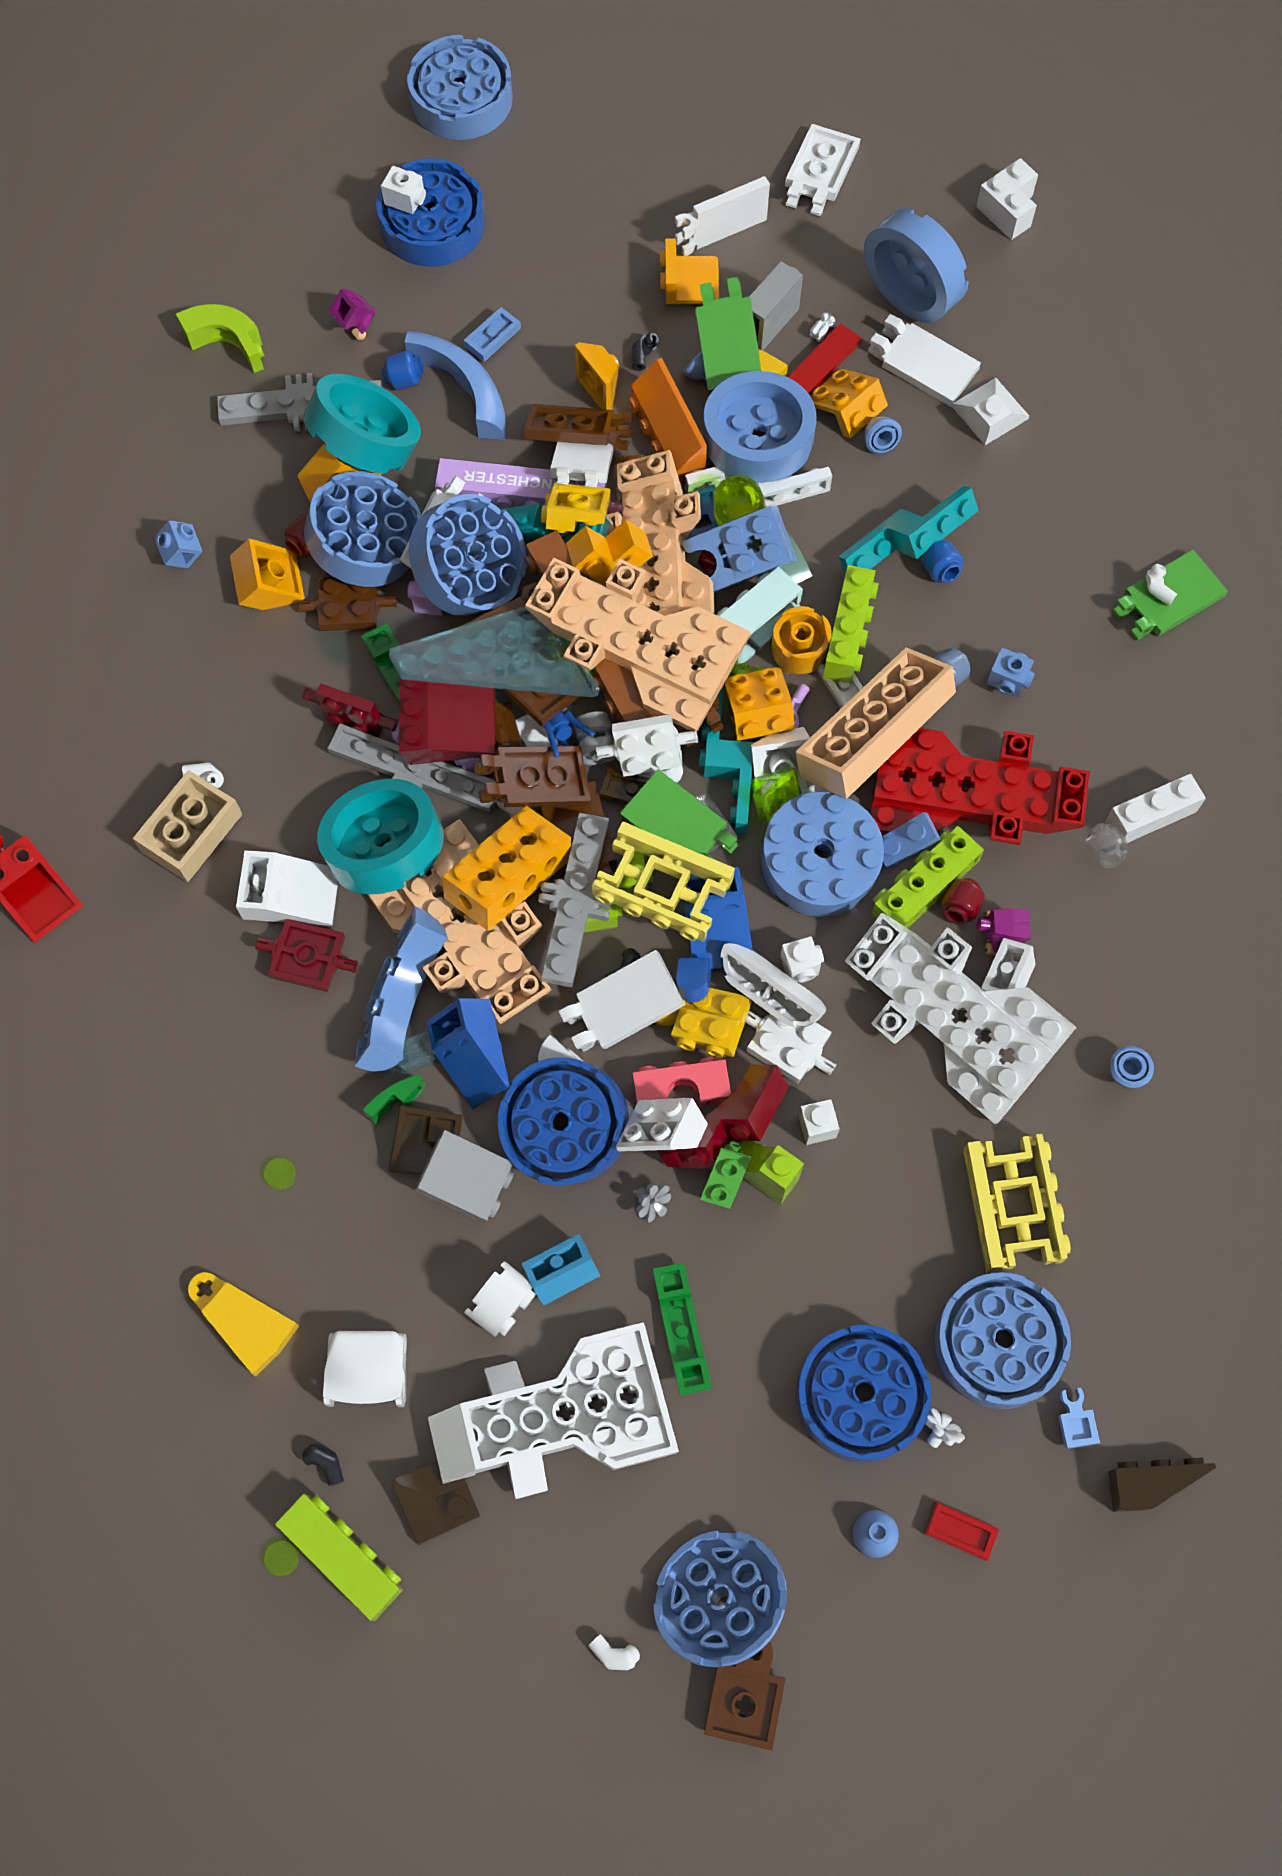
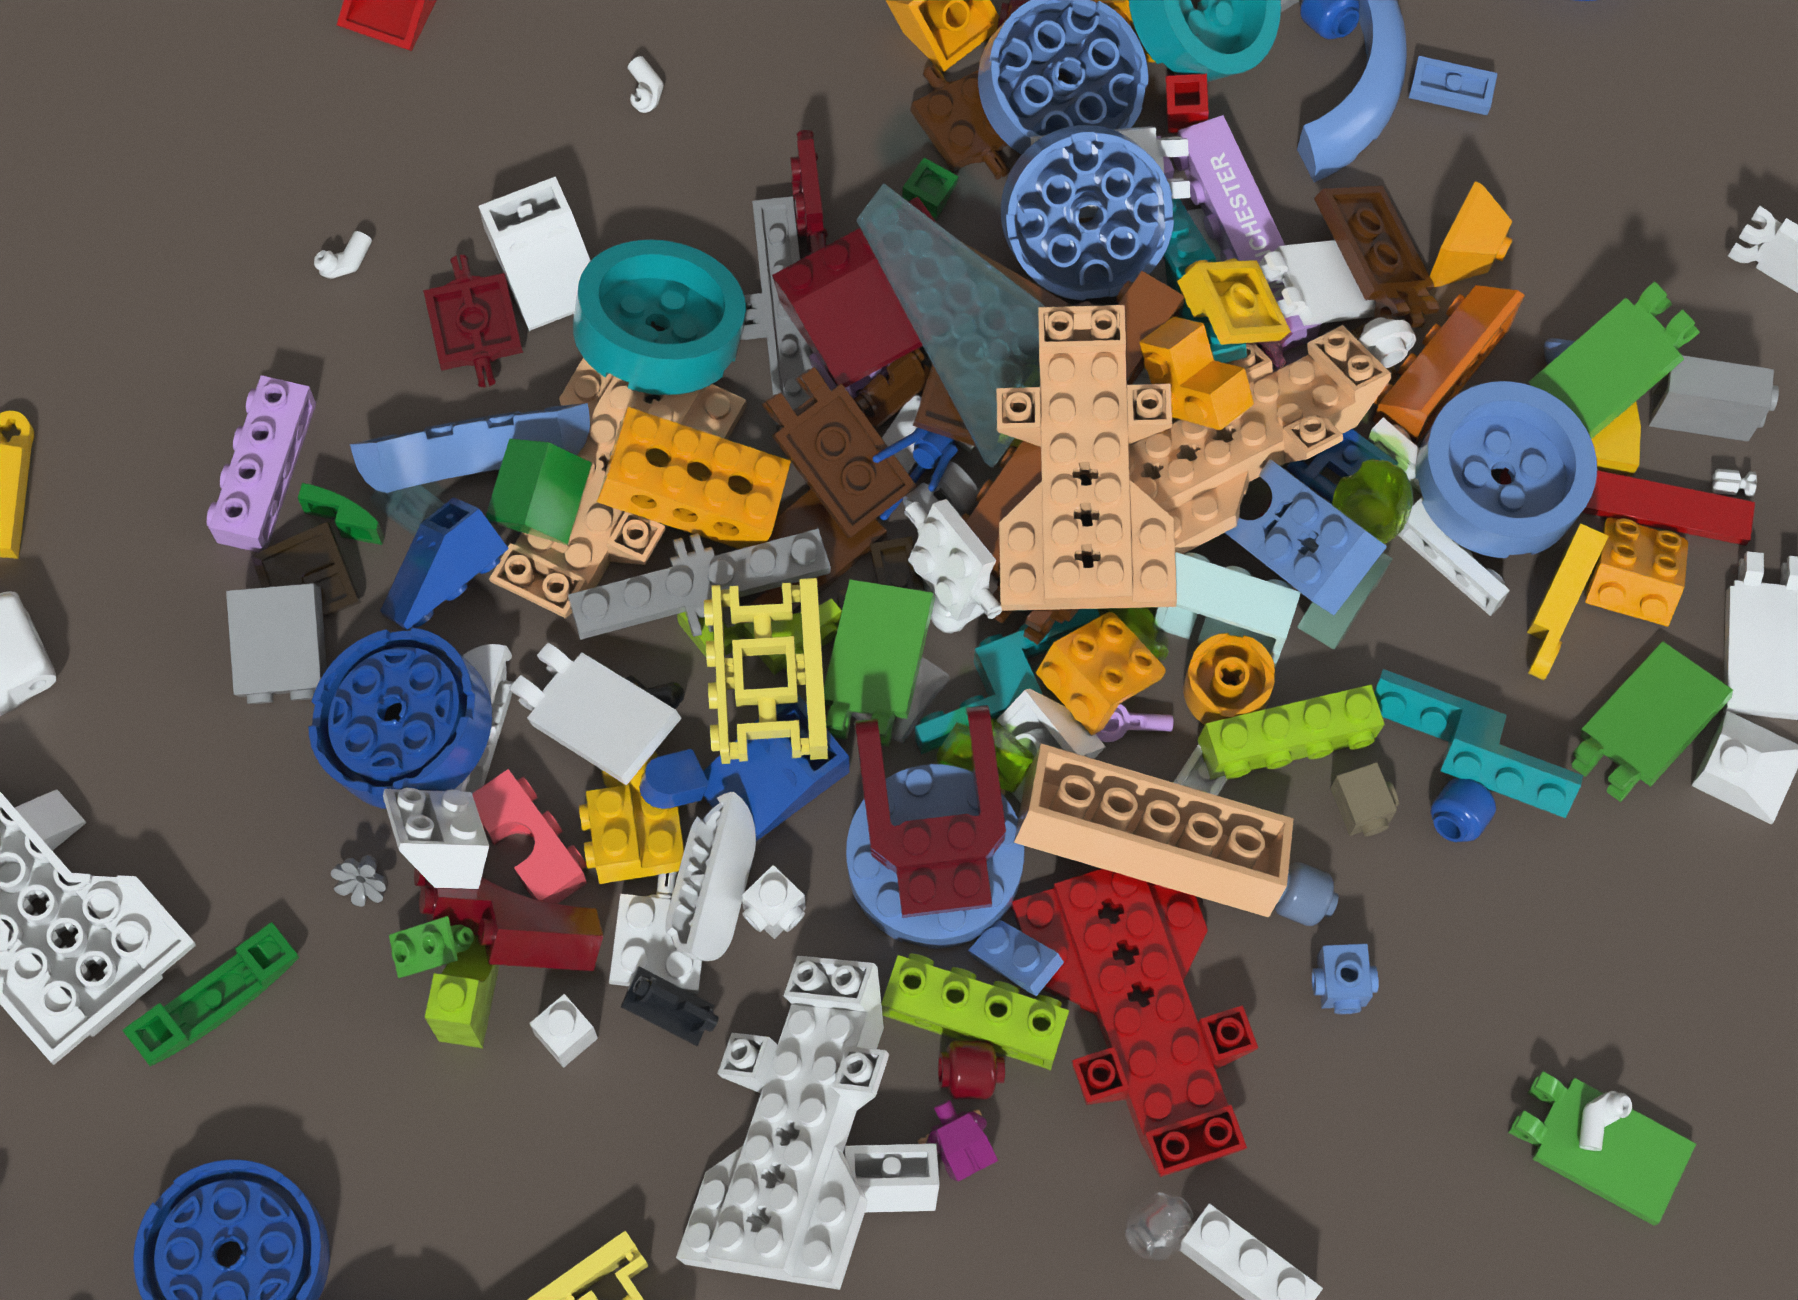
camera: 60 degrees right, 0 degrees up
tan brick [132,770,242,883] -> none
clear neon green piece [264,1158,296,1190] -> none
white brick [464,1261,536,1337] -> none
dark azure brick [521,1234,601,1306] -> none
black arm [632,332,659,371] -> none
light orange bracket [660,239,719,304] -> none
medium blue brick [864,416,902,454] -> none
none -> lavender brick [207,375,316,553]
none -> white arm [314,231,372,279]
none -> green slope [485,439,592,545]
none -> black hinge [621,966,719,1046]
none -> dark red plate [855,705,1006,918]
none -> red brick [1166,74,1209,133]
none -> dark tan brick [1330,763,1399,837]
none -> white plate [1358,317,1416,368]
none -> yellow piece [1527,524,1609,681]
none -> bright green tile [1572,641,1733,802]

